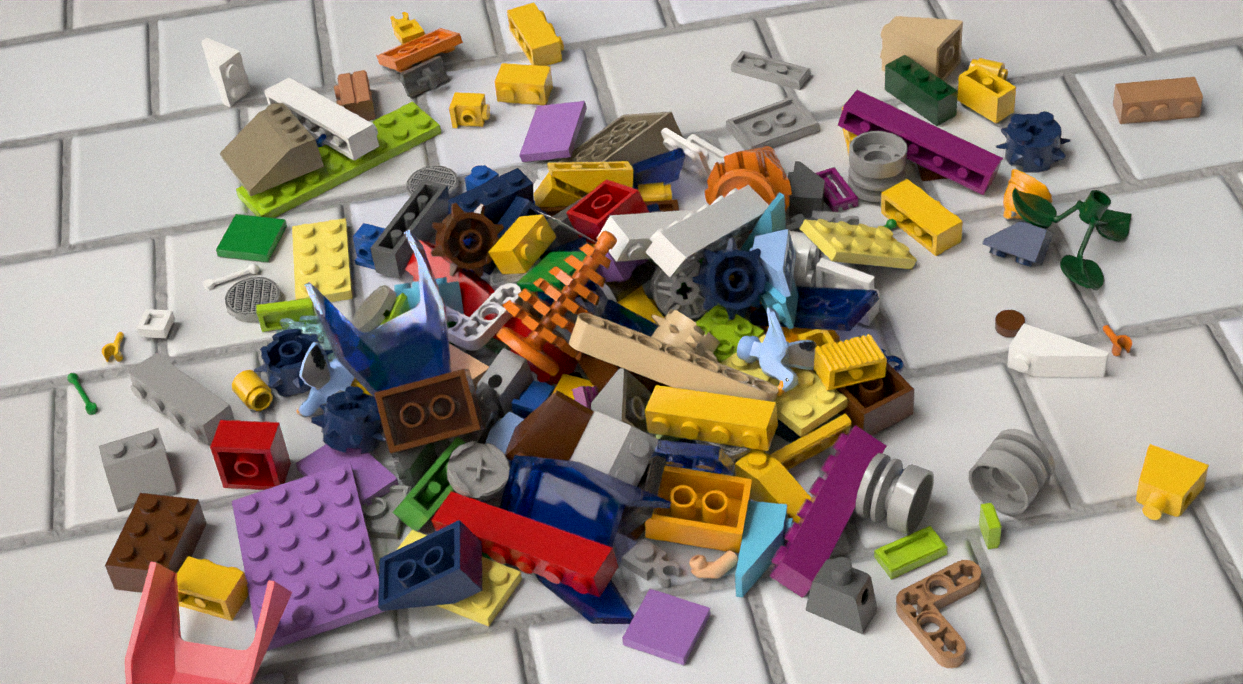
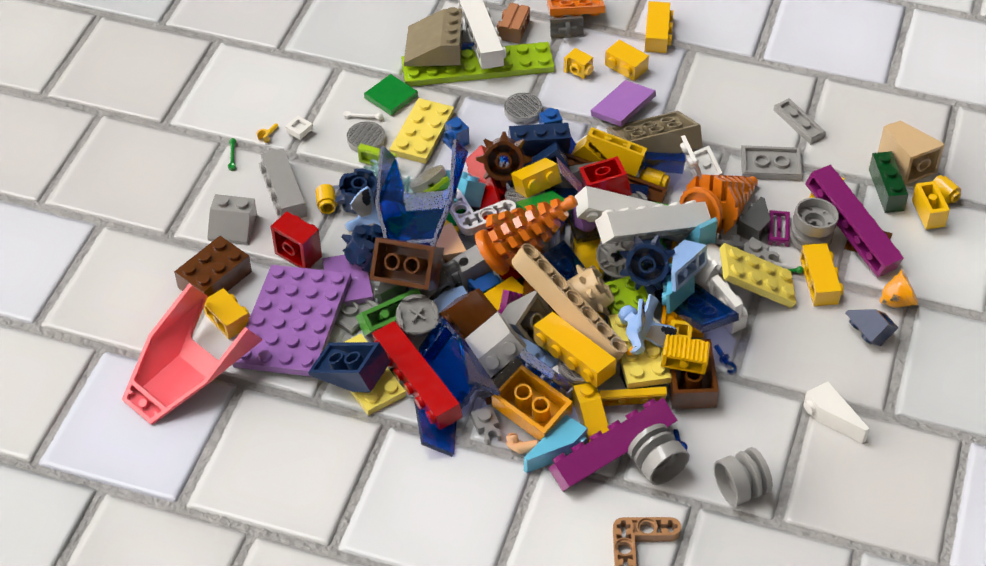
camera: 25 degrees right, 5 degrees up
dark grey brick [371,179,450,279] -> none
medium lavender tile [622,589,711,665] -> none
dark grey torso [806,557,877,635] -> none
lime tile [874,526,948,580] -> none
lime tile [979,502,1002,550] -> none
reddish brown tile [995,310,1025,337] -> none
dark blue brick [996,111,1070,173] -> none
dark green plant [1012,188,1132,291] -> none
orange hand [1102,325,1132,356] -> none
yellow torso [1136,444,1209,520] -> none

